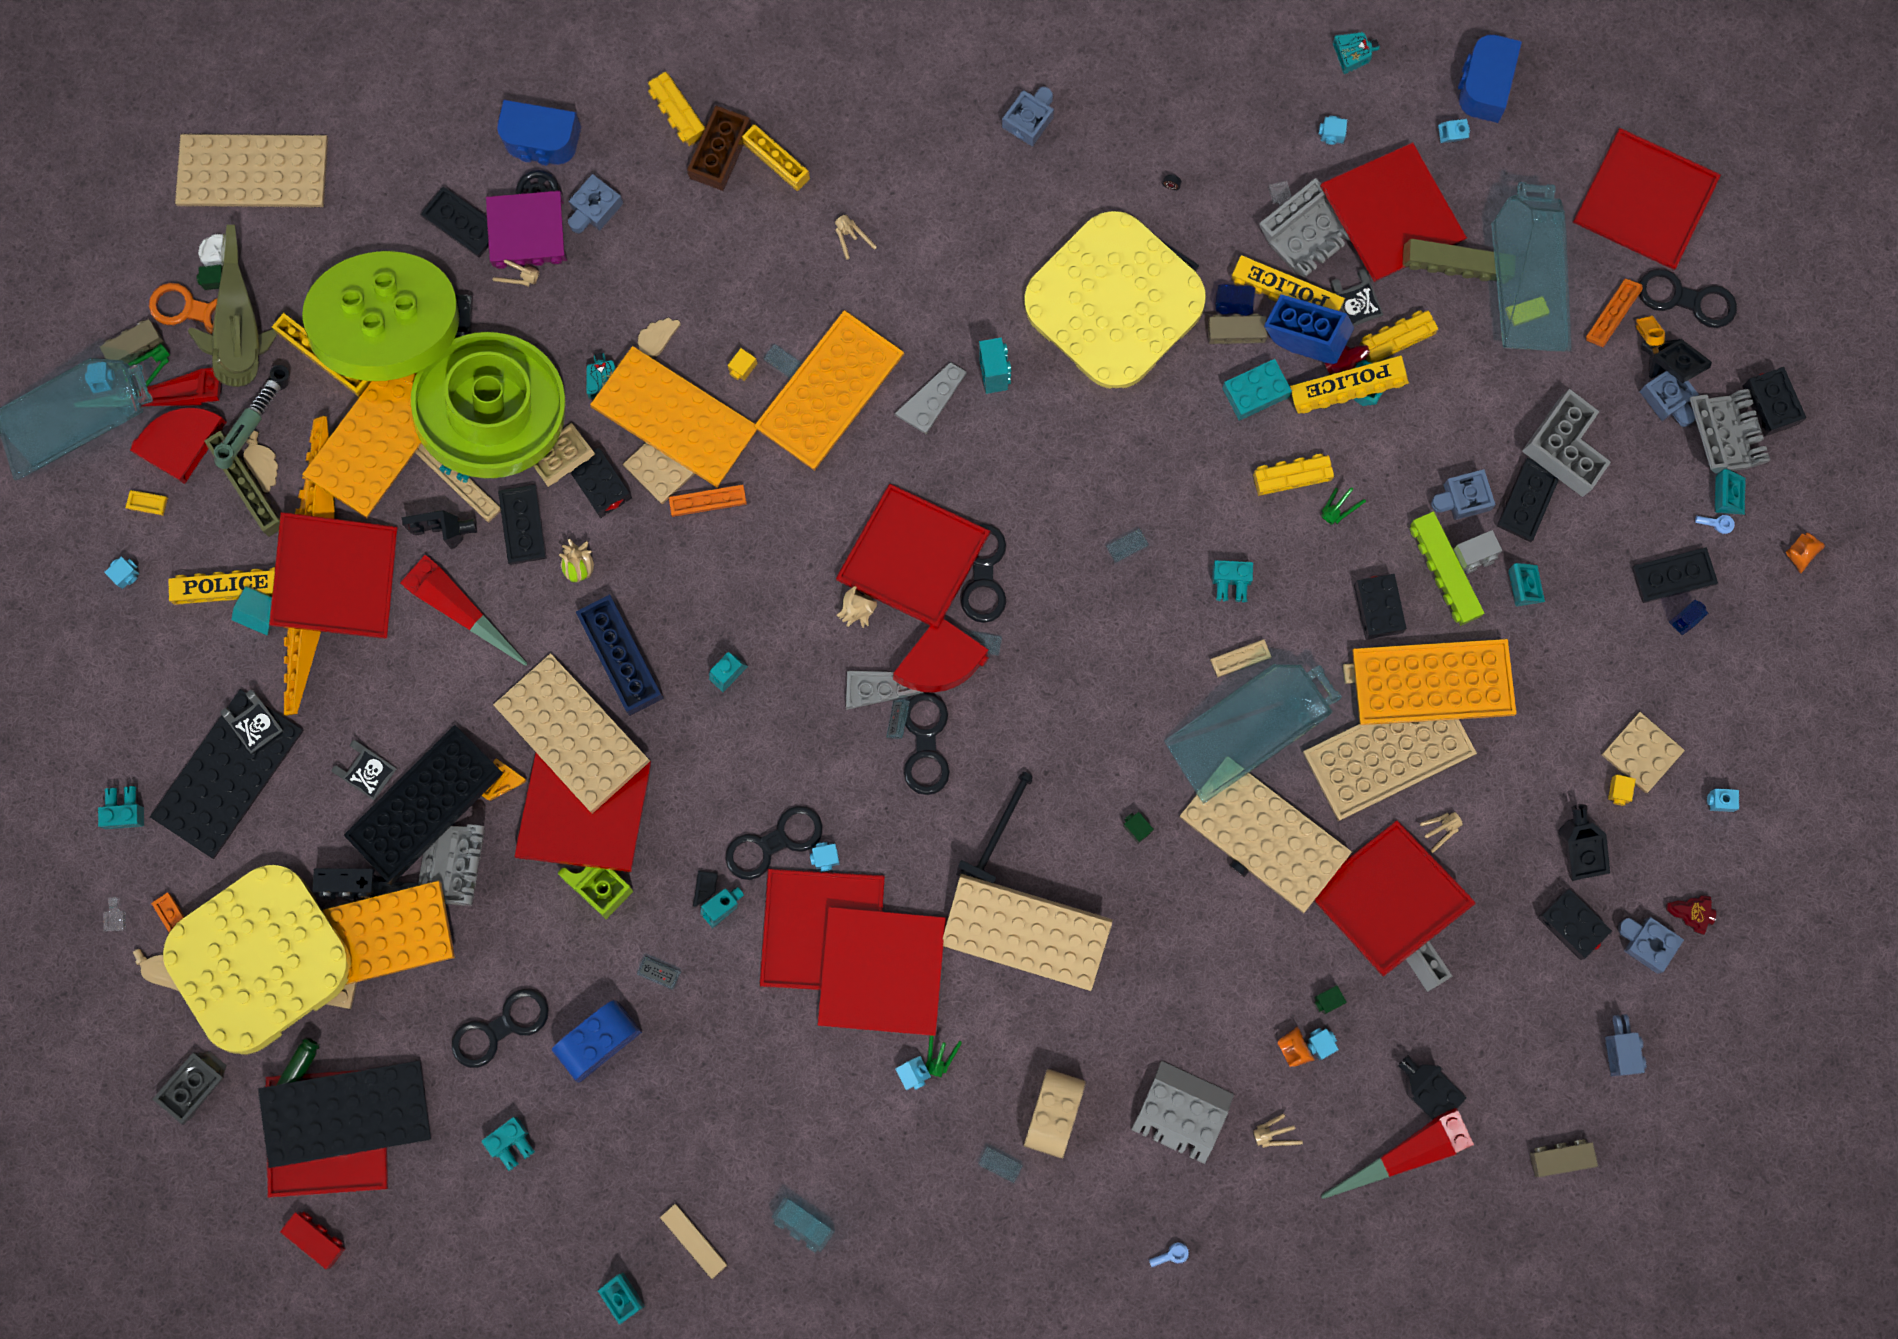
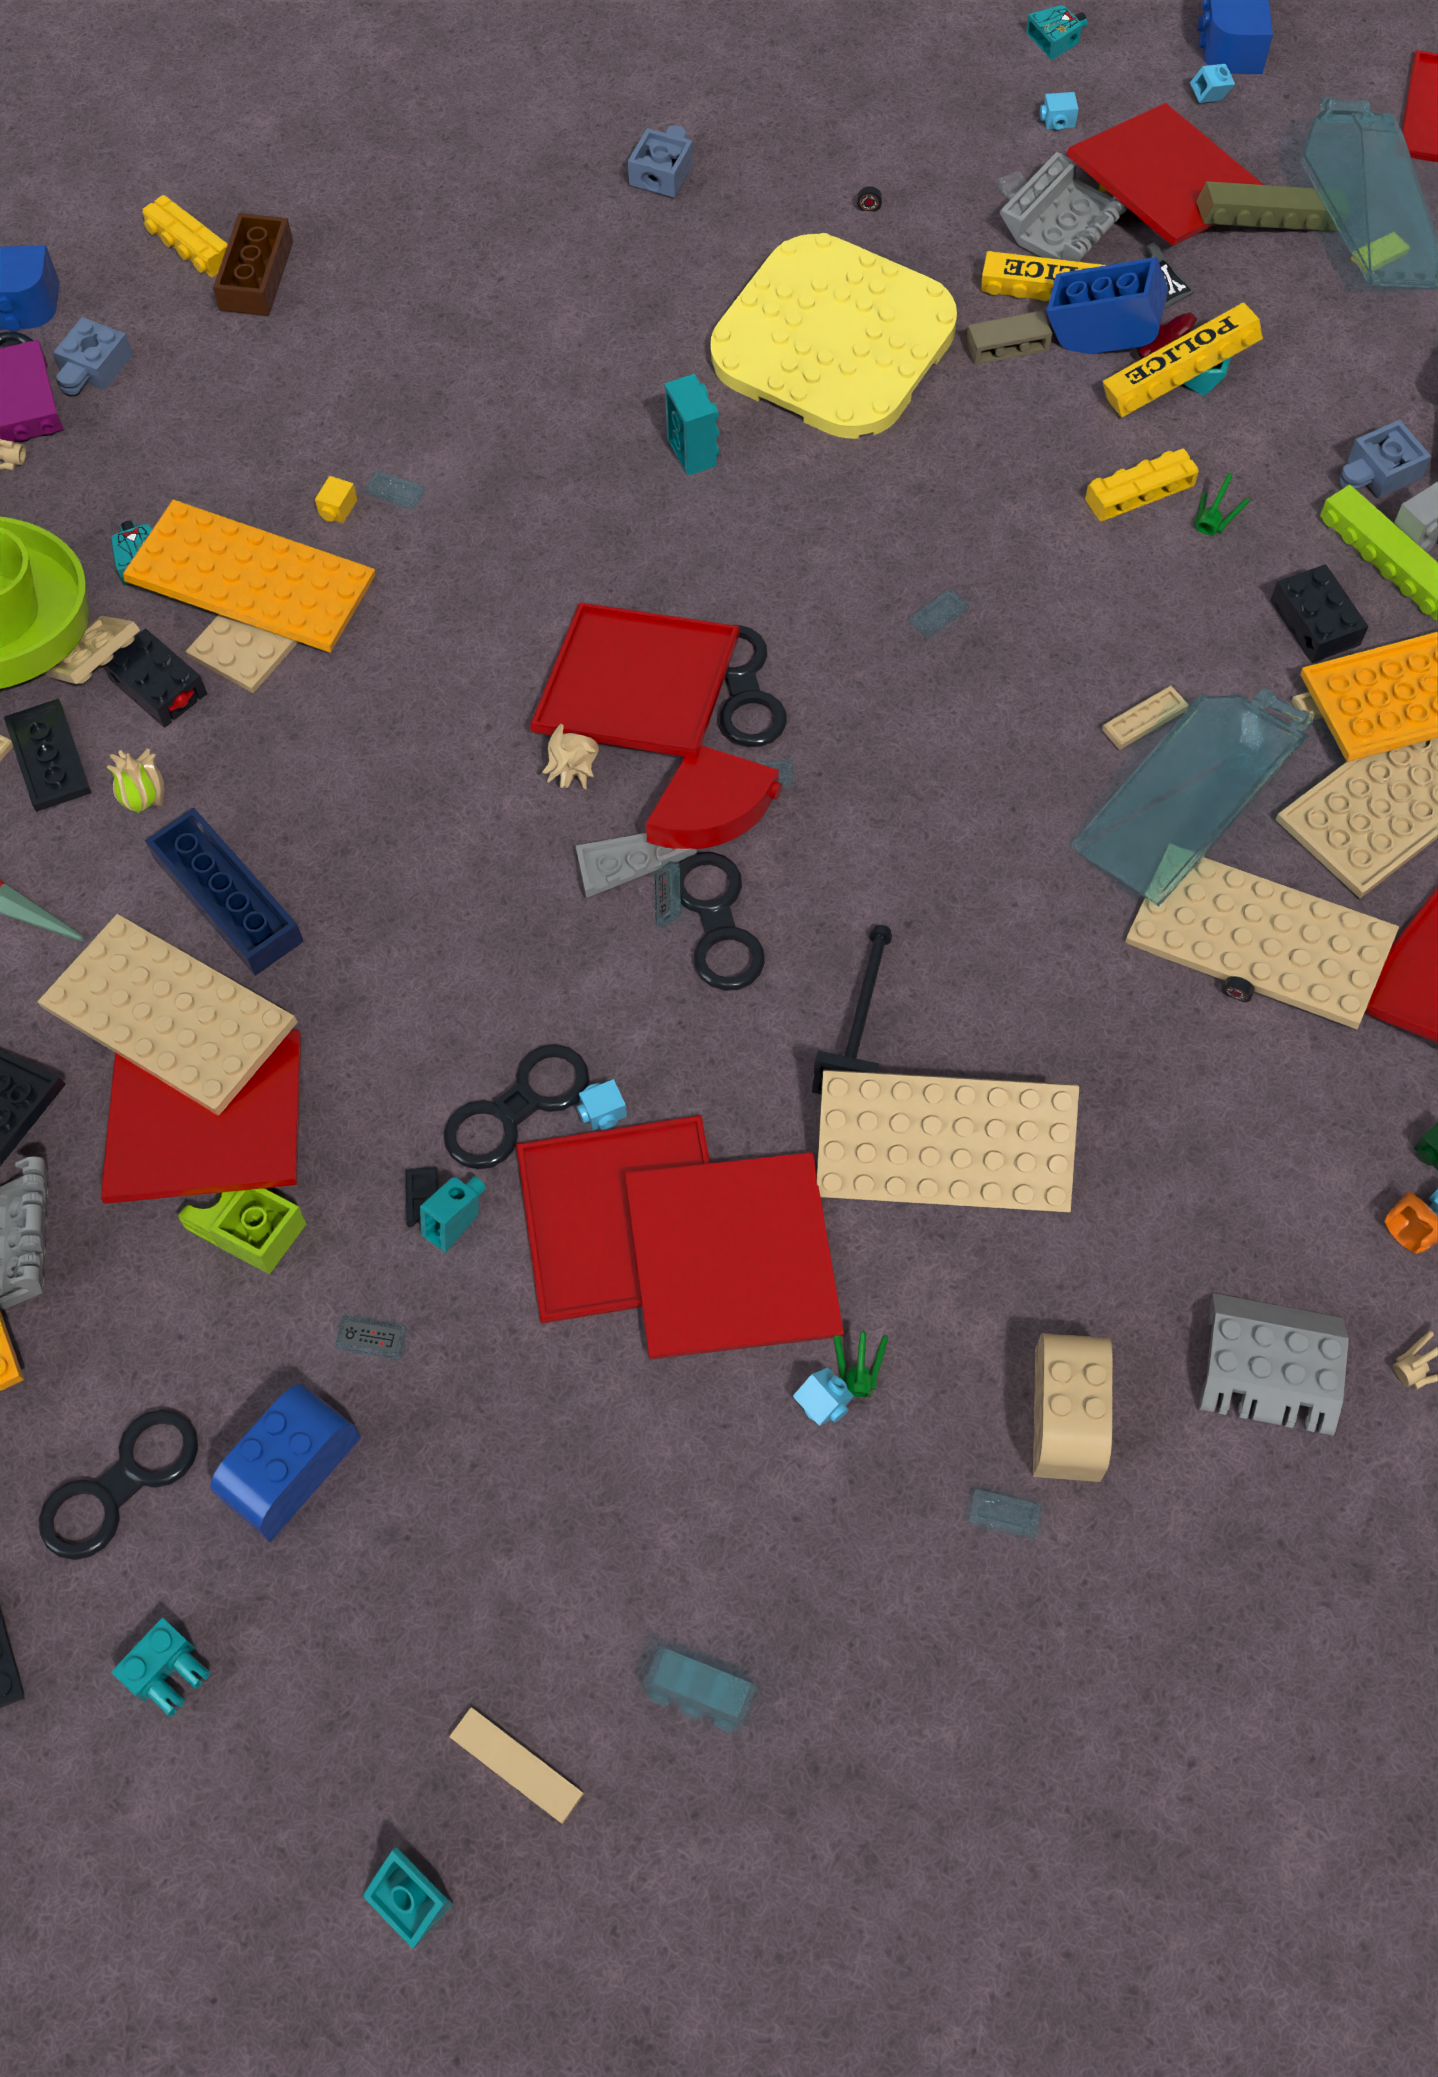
camera: 15 degrees left, 15 degrees down
light orange wing [482,758,527,801] -> none
tan animal [638,318,681,358] -> none
orange plate [669,485,747,517] -> none
teal torso [709,652,748,692] -> none
yellow brick [742,125,810,191] -> none
light orange plate [754,310,904,471] -> none
tan plant [835,215,877,259] -> none
light grey wing [895,362,966,434] -> none
dark green brick [1123,812,1154,844] -> none
light blue plate [1149,1242,1189,1267] -> none
teal brick [1212,560,1253,603] -> none
clear blue brick [1216,284,1256,316] -> none
teal brick [1222,359,1292,421] -> none
yellow brick [1360,310,1438,363] -> none

